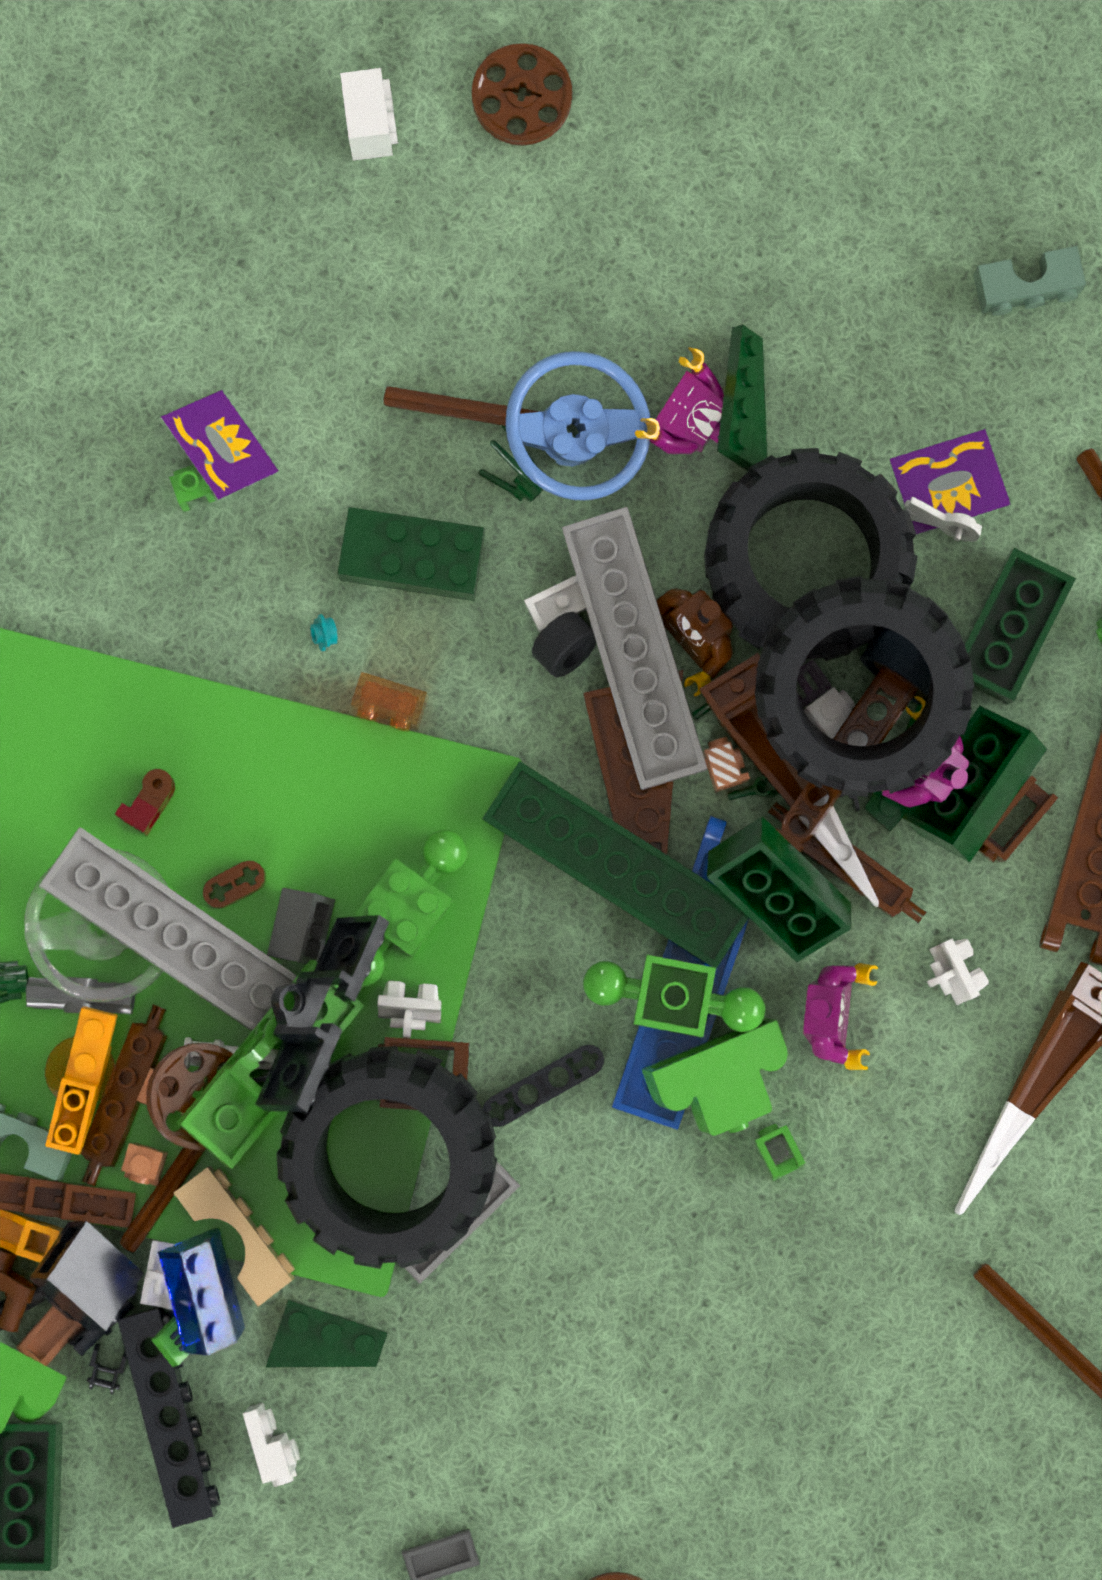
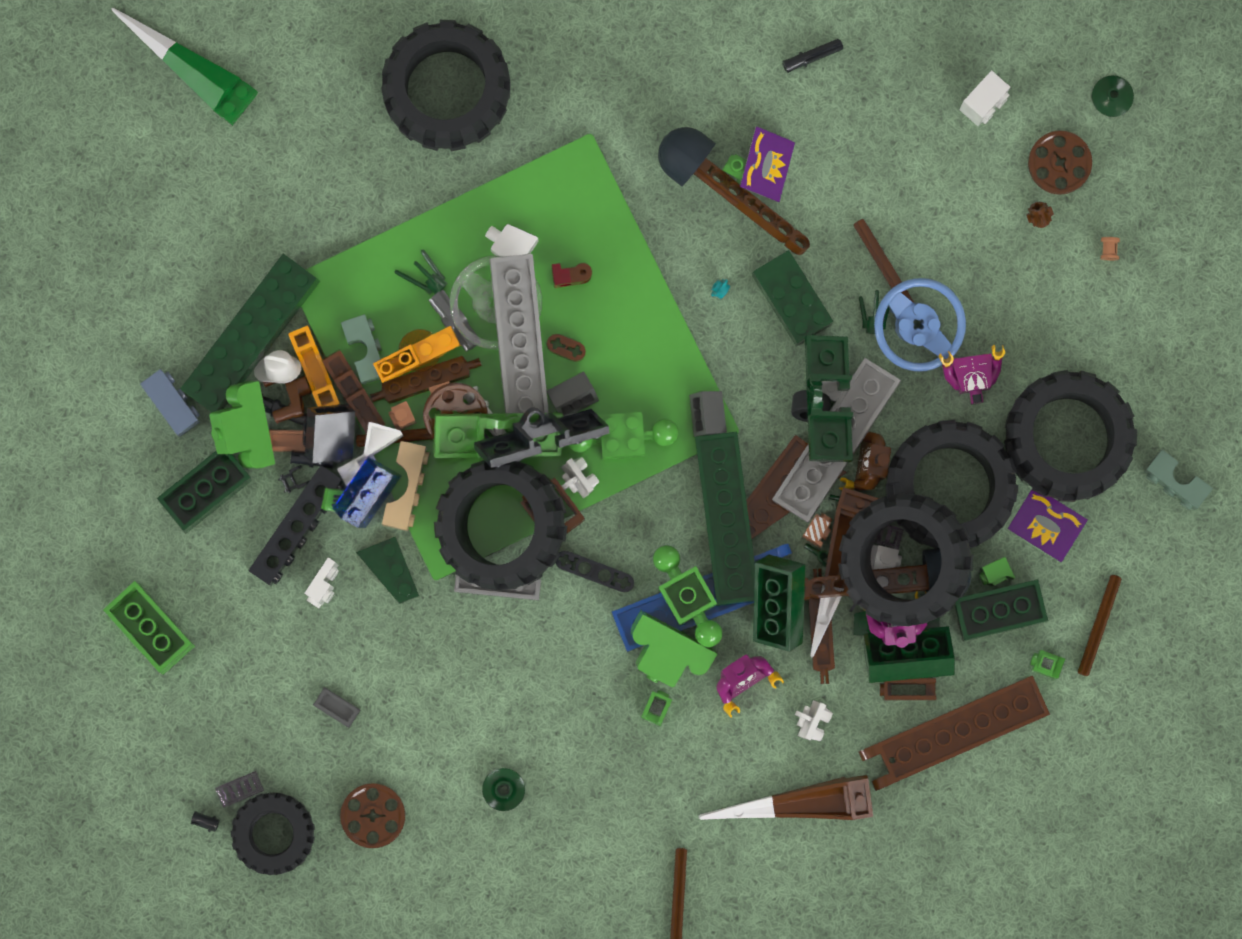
camera: 50 degrees right, 0 degrees up
clear orange brick [351,672,429,732] -> none
dark green wing [717,324,767,471] -> none
white piece [904,497,982,541] -> none
none -> white slope [364,422,403,459]
none -> dark green dish [482,768,525,811]
none -> white torso [485,224,539,257]
none -> piece [658,127,810,255]
none -> dark grey brick [689,391,727,437]
none -> black axle [782,39,843,73]
none -> dark green plate [805,335,854,462]
none -> bright green window [979,557,1015,586]
none -> black tyre [1004,370,1137,502]
none -> reddish brown gear [1026,201,1054,228]
none -> nougat bush [1100,237,1120,261]

